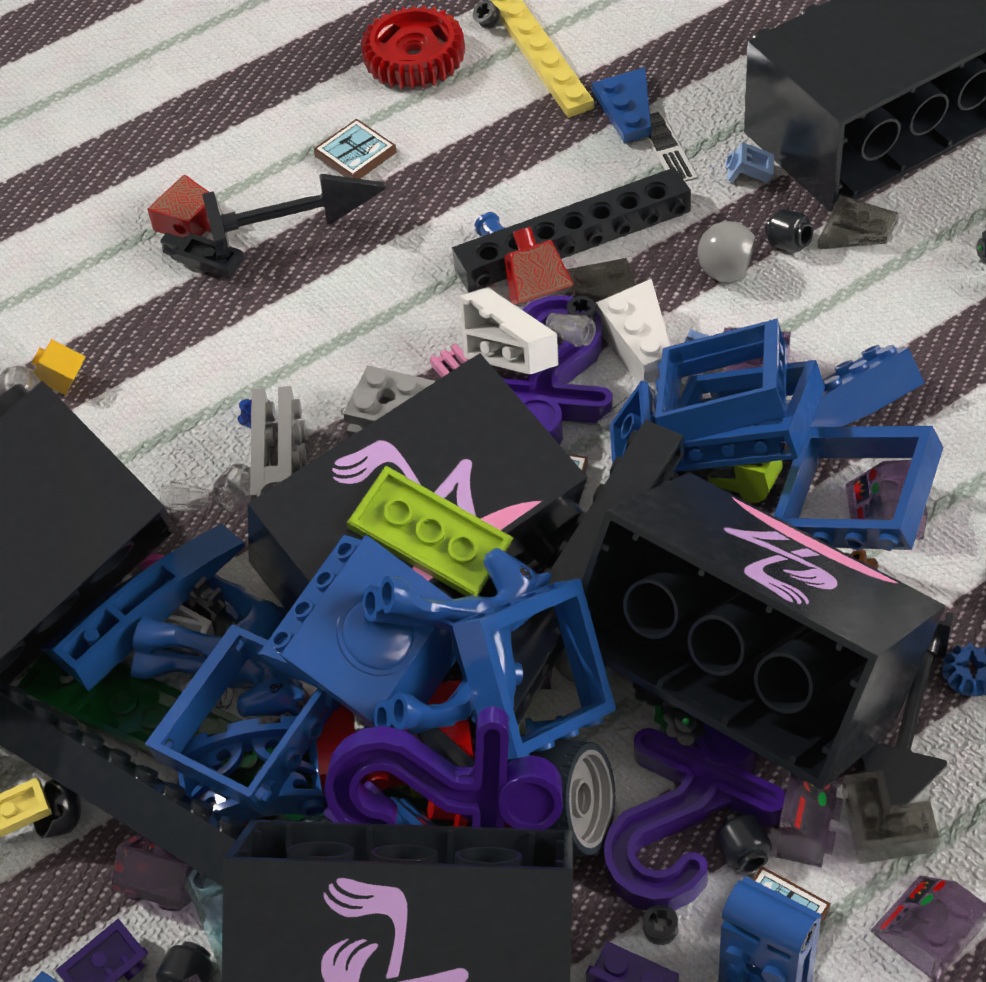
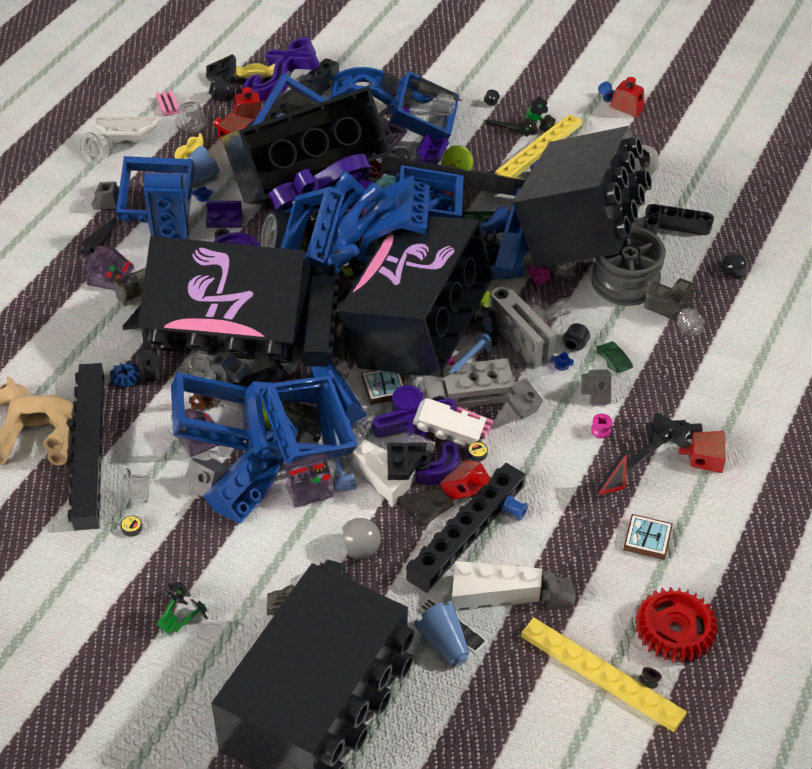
camera: 145 degrees right, 5 degrees down
yellow brick [31,339,86,395] -> none
lime tile [347,466,513,596] -> none
blue wing [592,67,651,144] -> none
none -> flat silver brick [185,458,229,498]
none -> black wing [387,443,427,480]
none -> medium blue cone [414,601,469,666]
none -> lime tile [441,145,473,170]
none -> white wedge [452,561,542,611]
none -> flat silver brick [507,378,543,420]
none -> flat silver brick [541,571,576,611]
none -> black head [563,323,591,351]
none -> flat silver brick [581,369,612,404]
none -> dark pink wheel [591,413,612,439]
none -> clear green slope [596,341,633,374]

